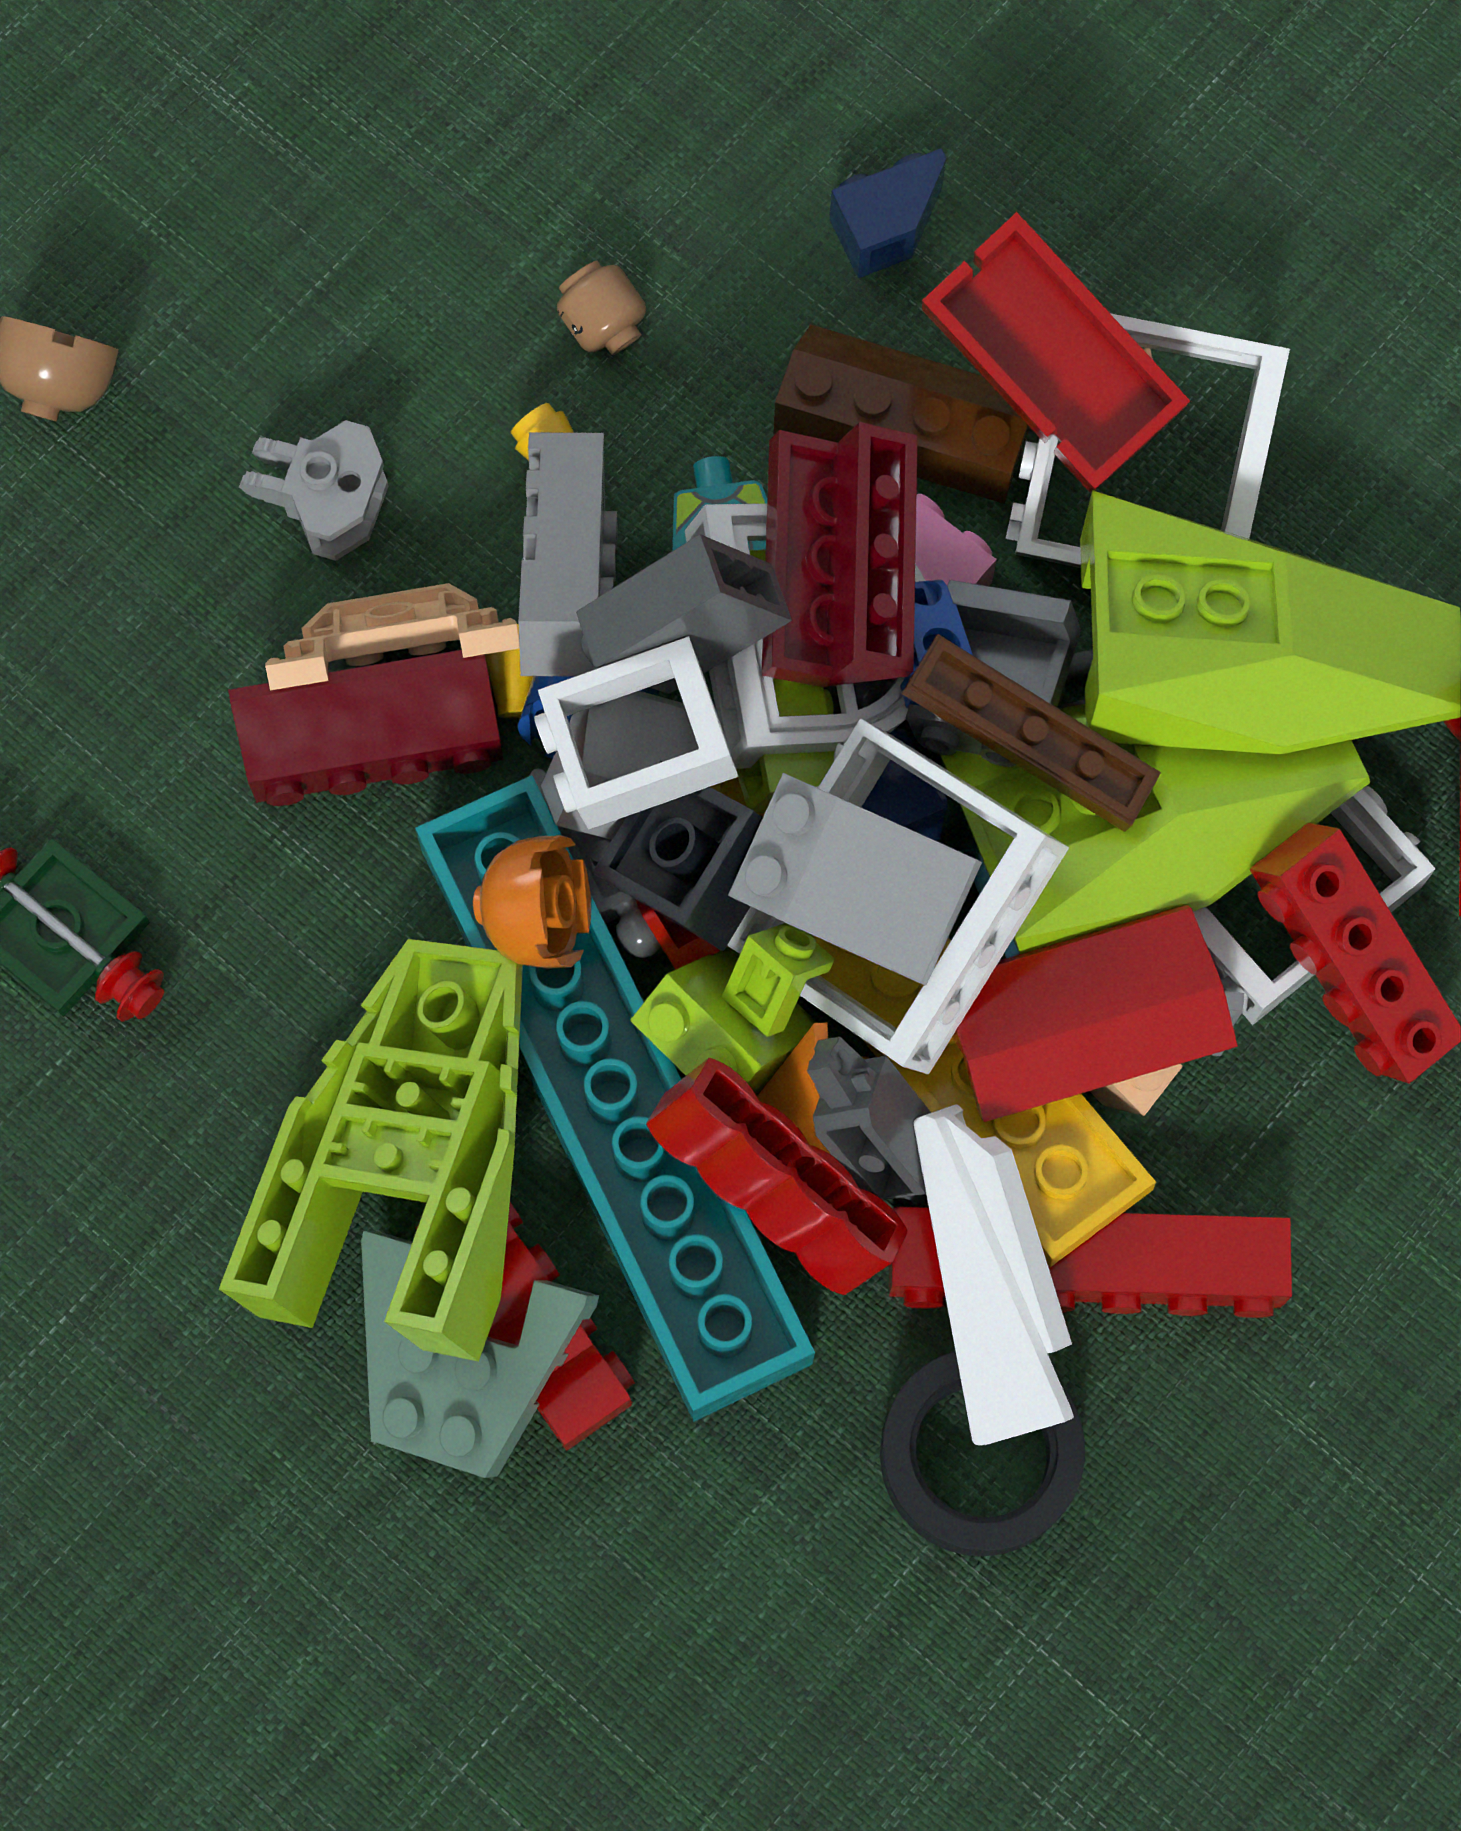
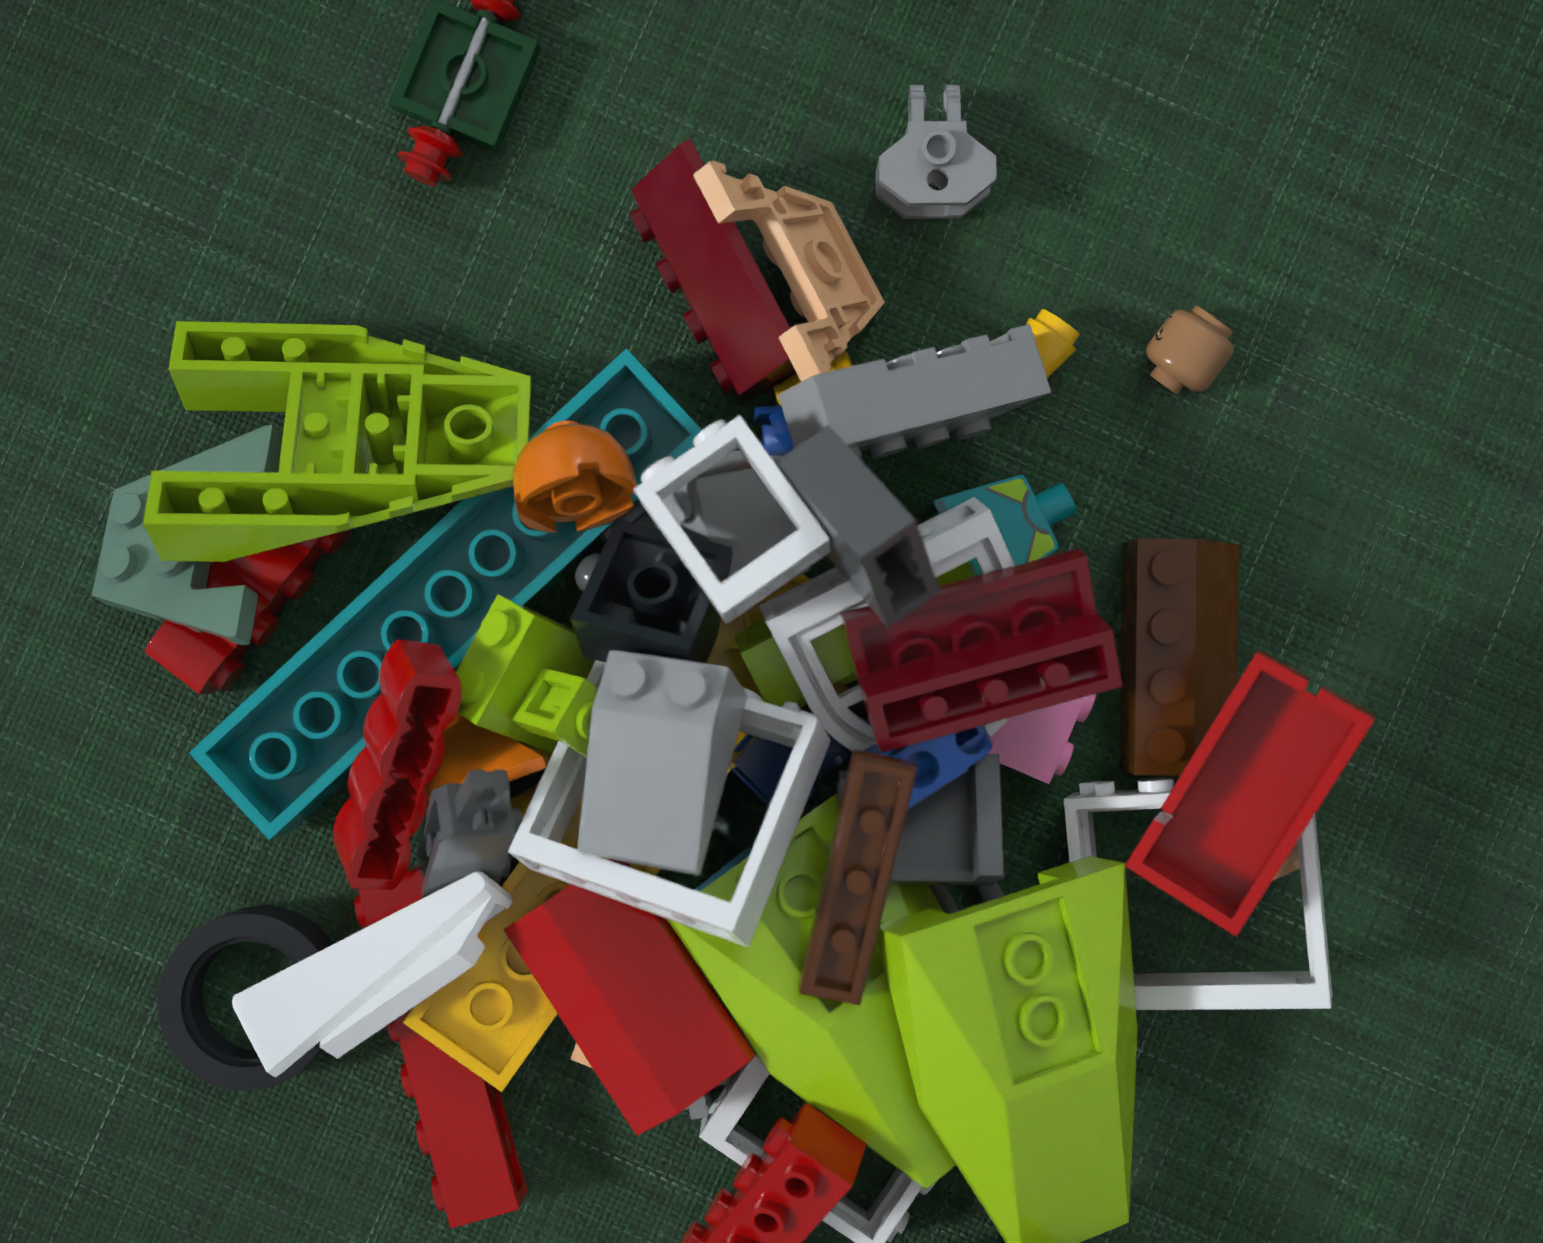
camera: 75 degrees right, 15 degrees up
dark blue slope [829,148,946,278] -> none

